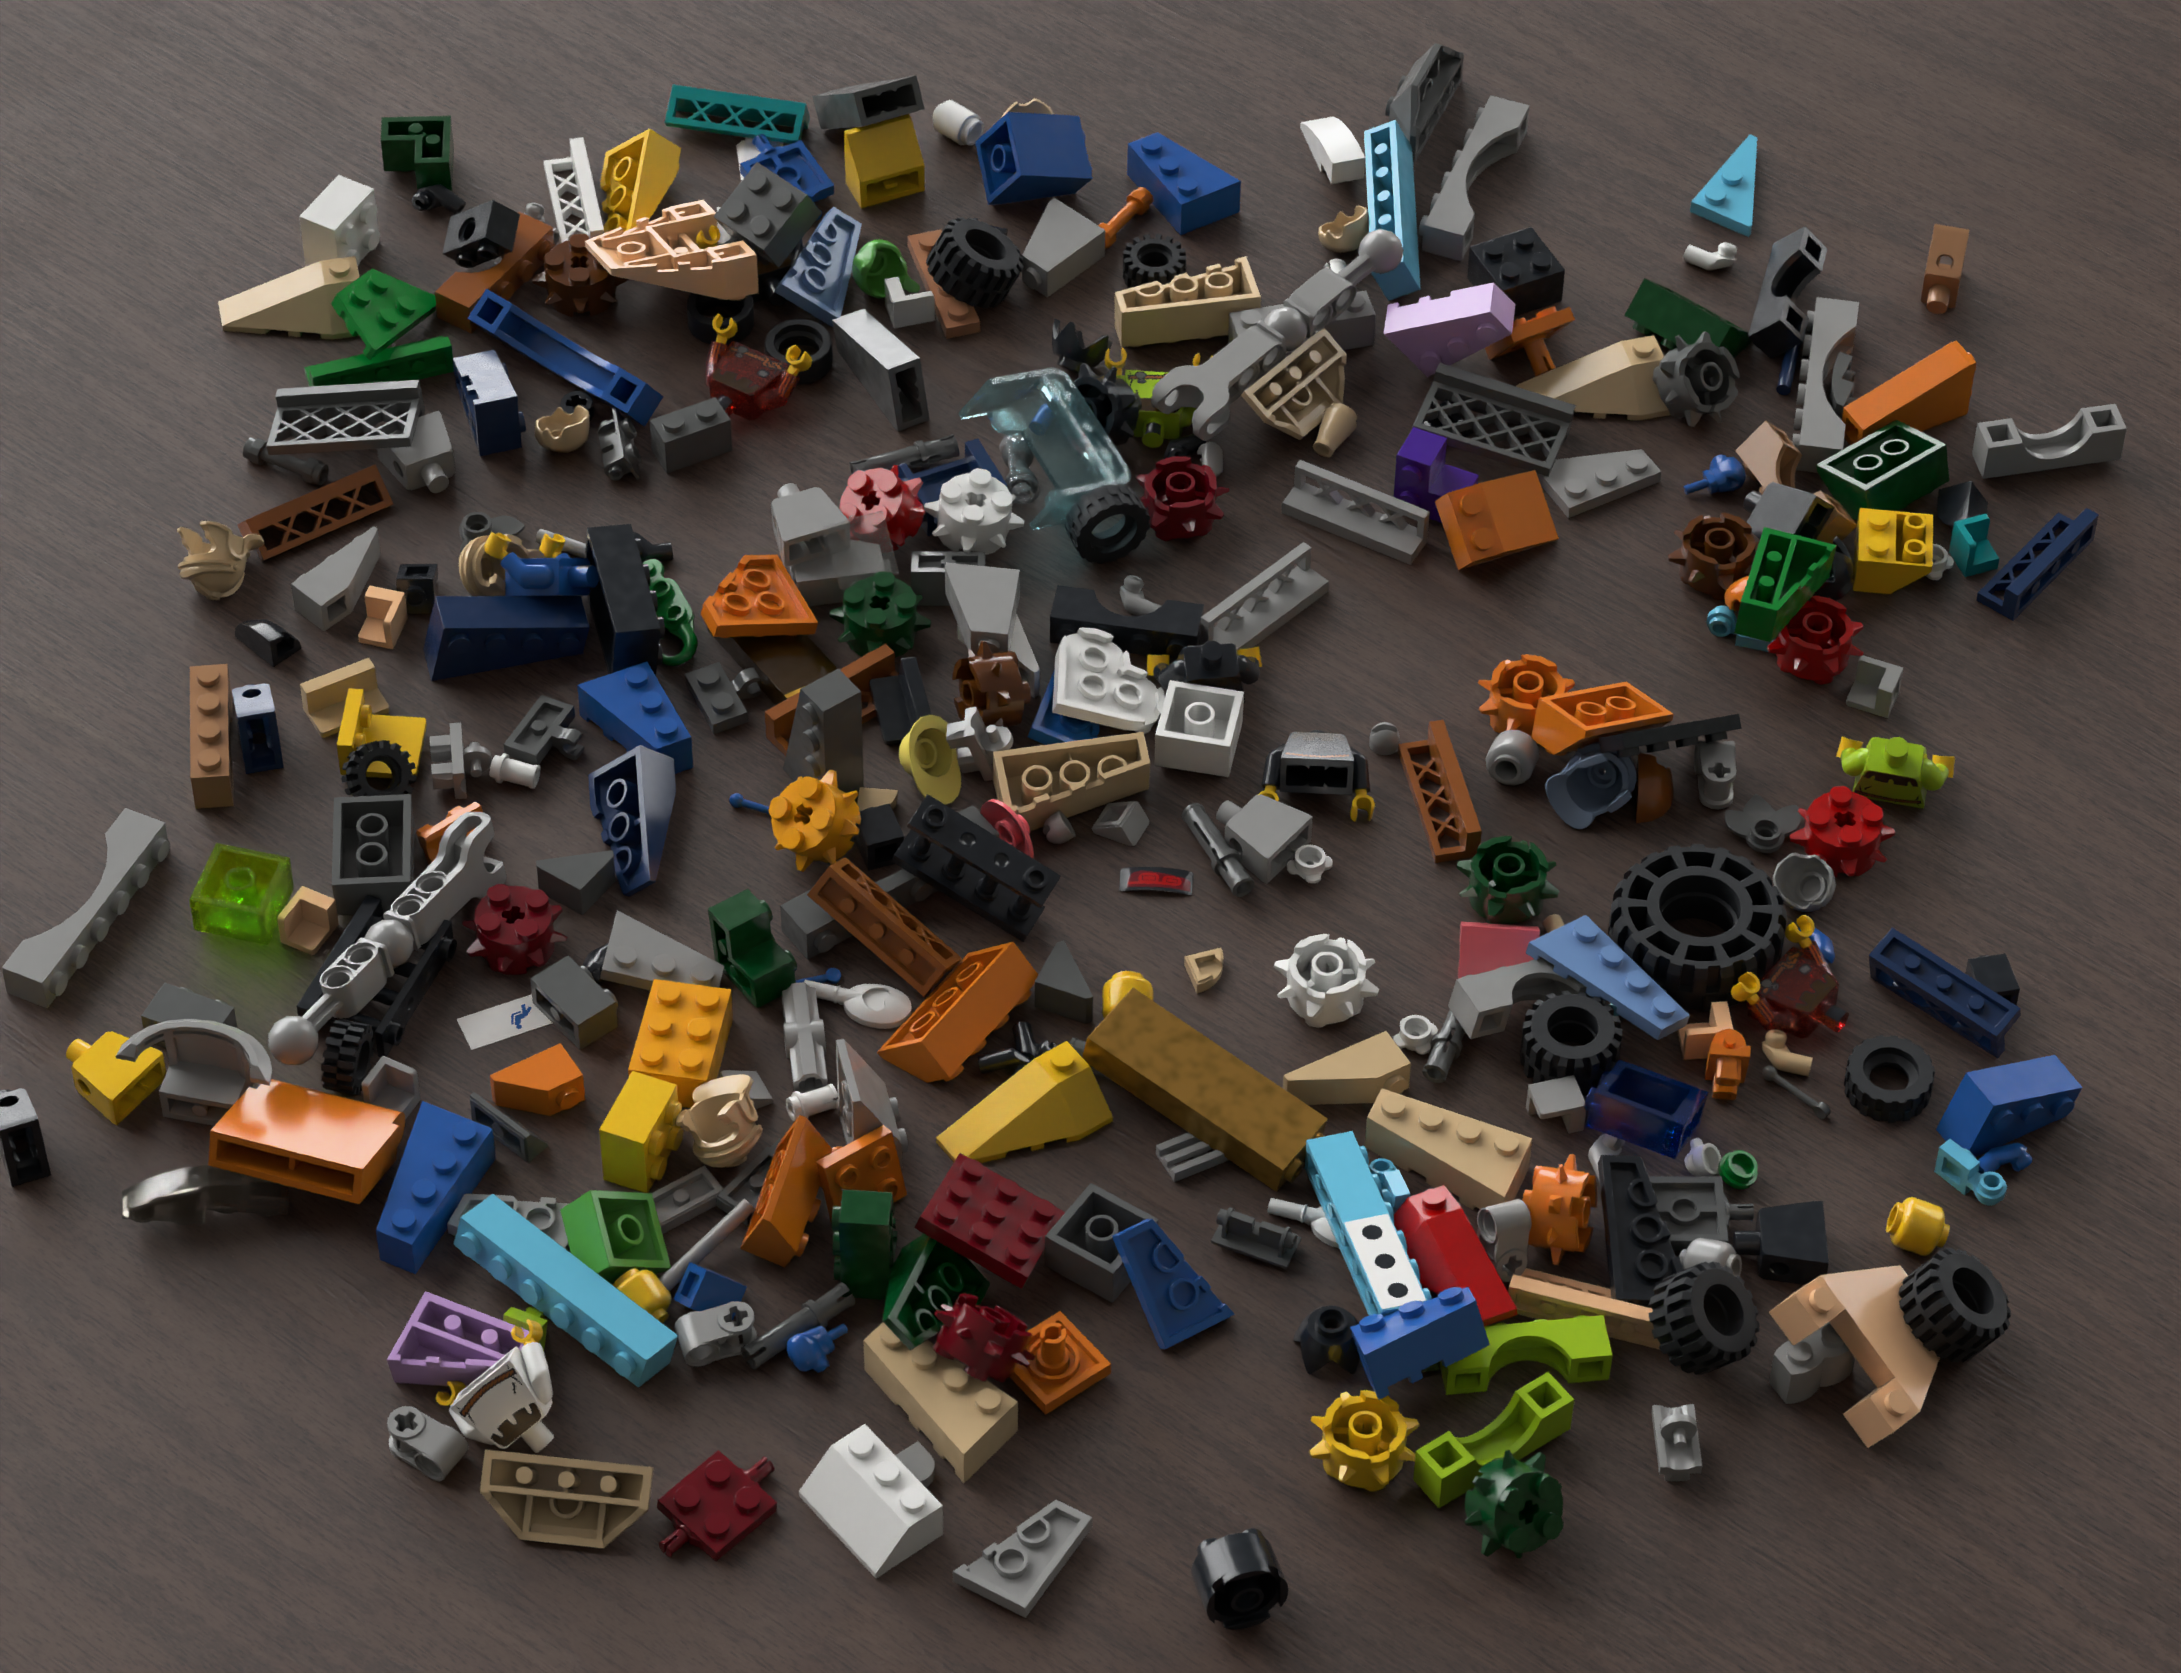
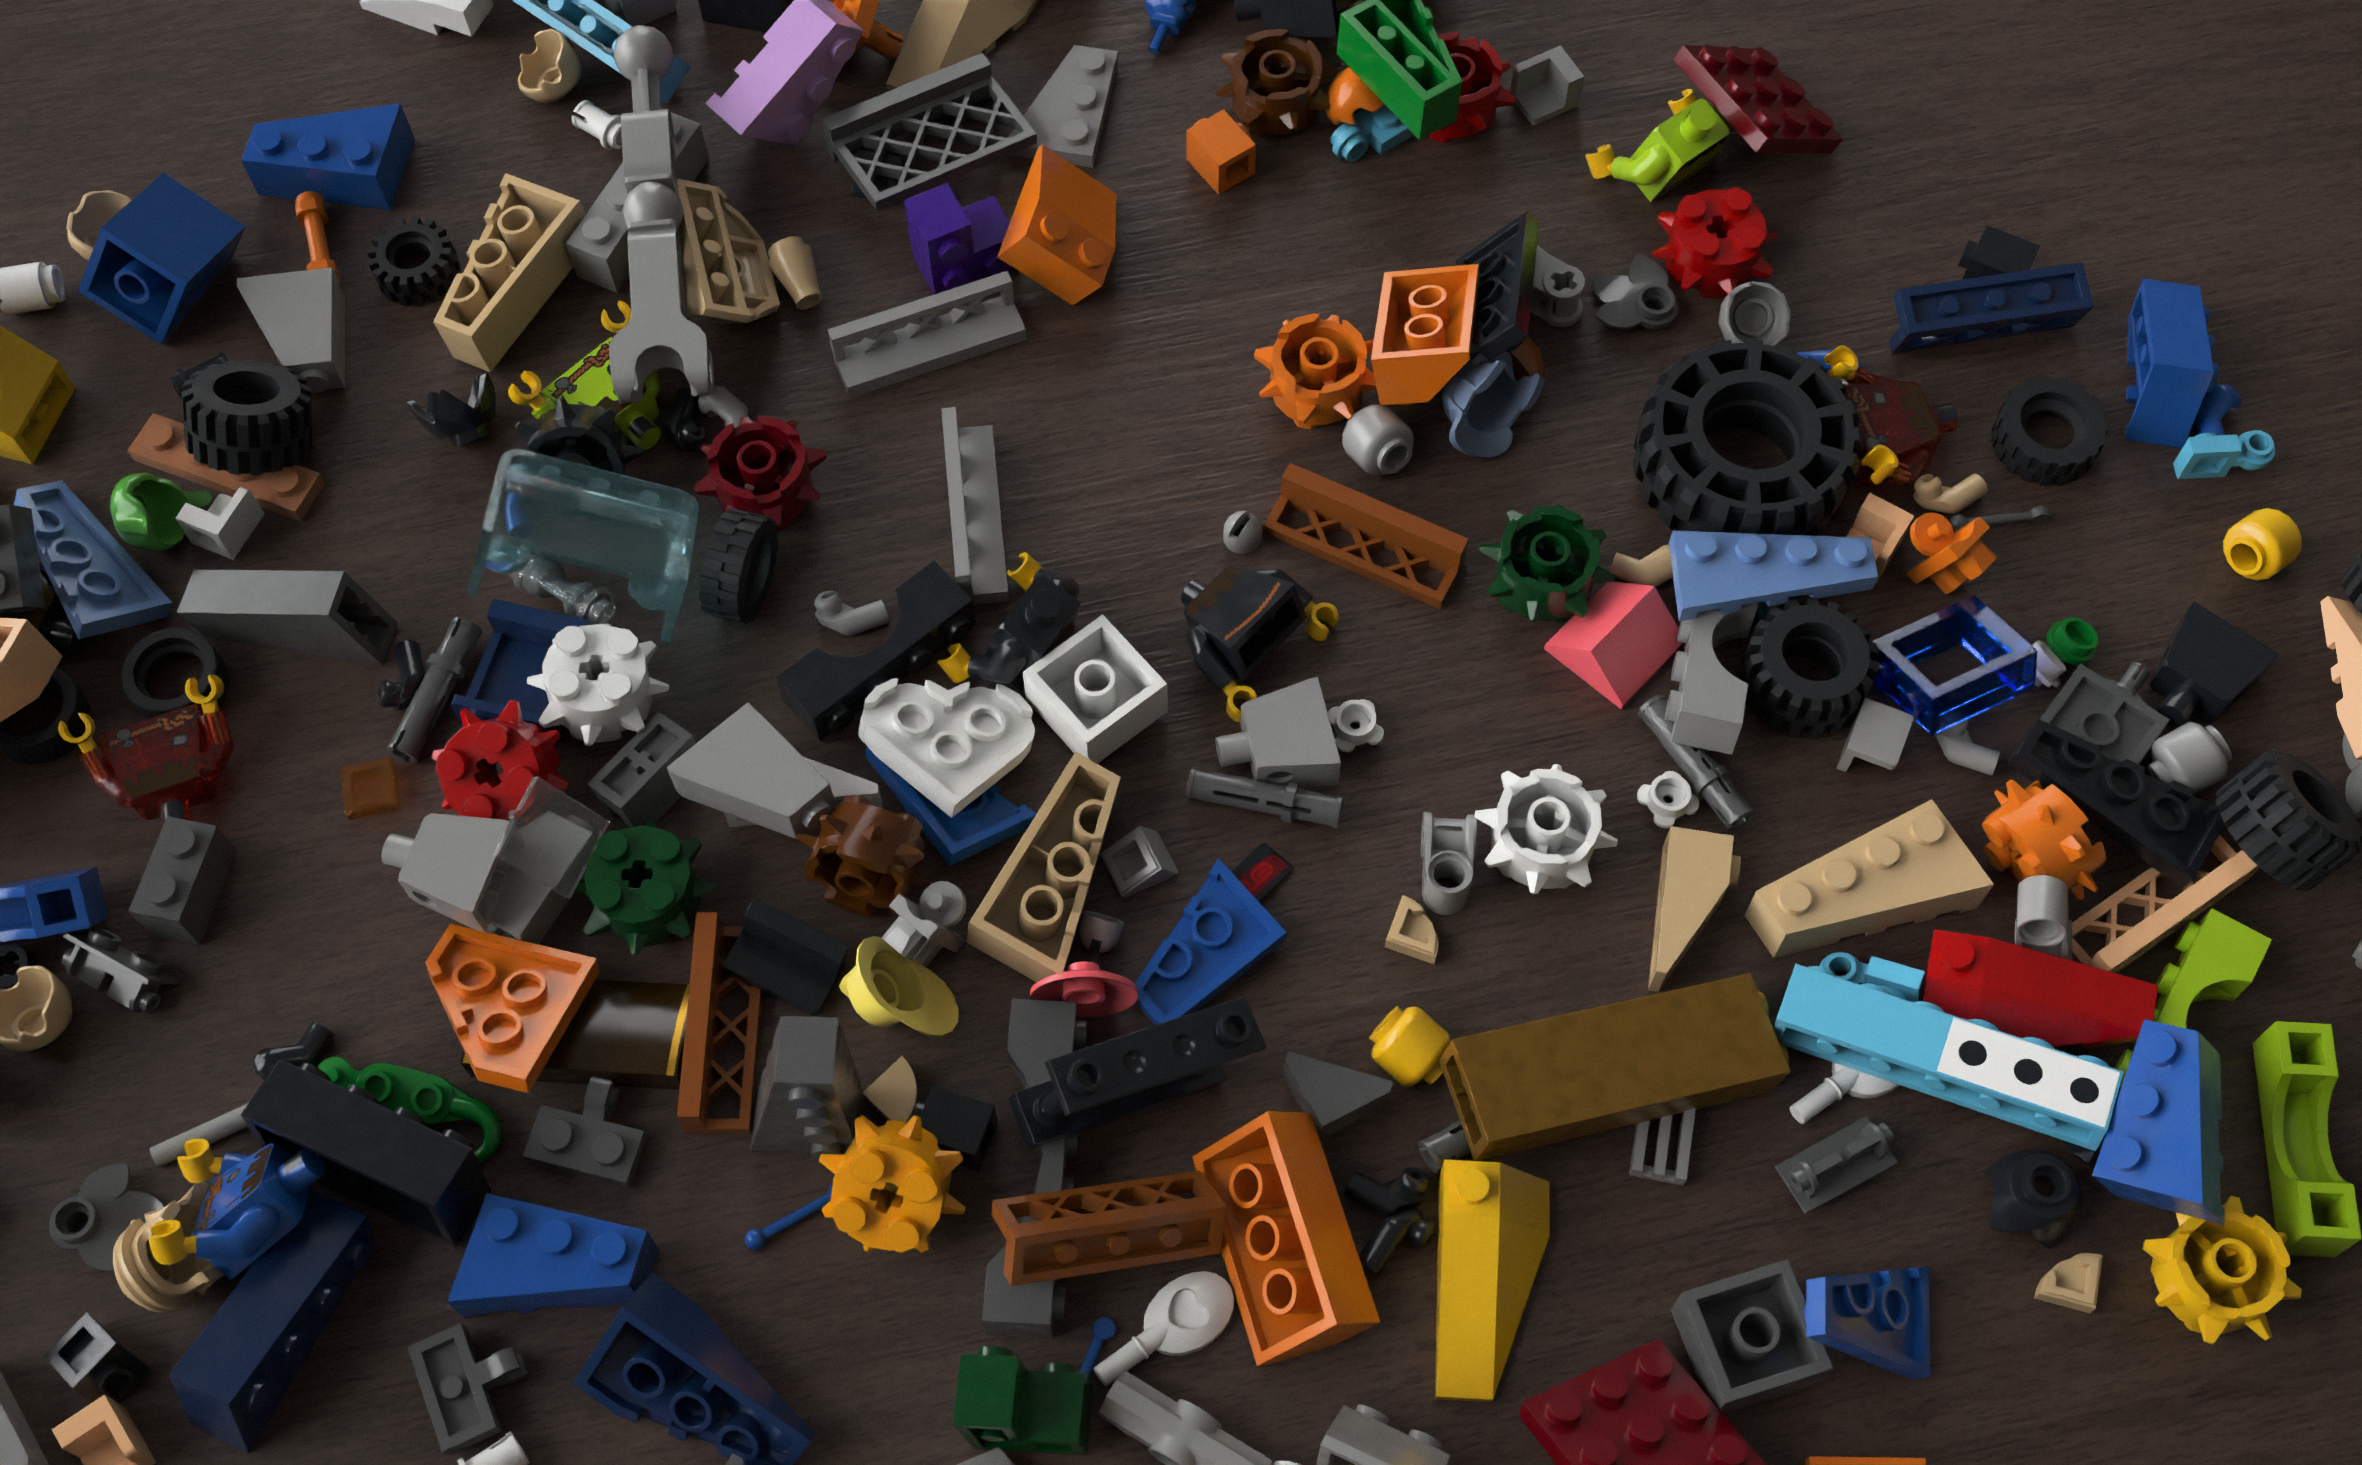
camera: 50 degrees left, 15 degrees up
none -> clear orange tile [340,757,401,820]
none -> black arm [376,640,425,711]
none -> blue wing [1135,858,1287,1025]
none -> orange brick [1186,109,1256,195]
none -> light grey piece [1421,812,1477,916]
none -> dark red plate [1673,44,1843,153]
none -> tan tile [2034,1253,2103,1313]

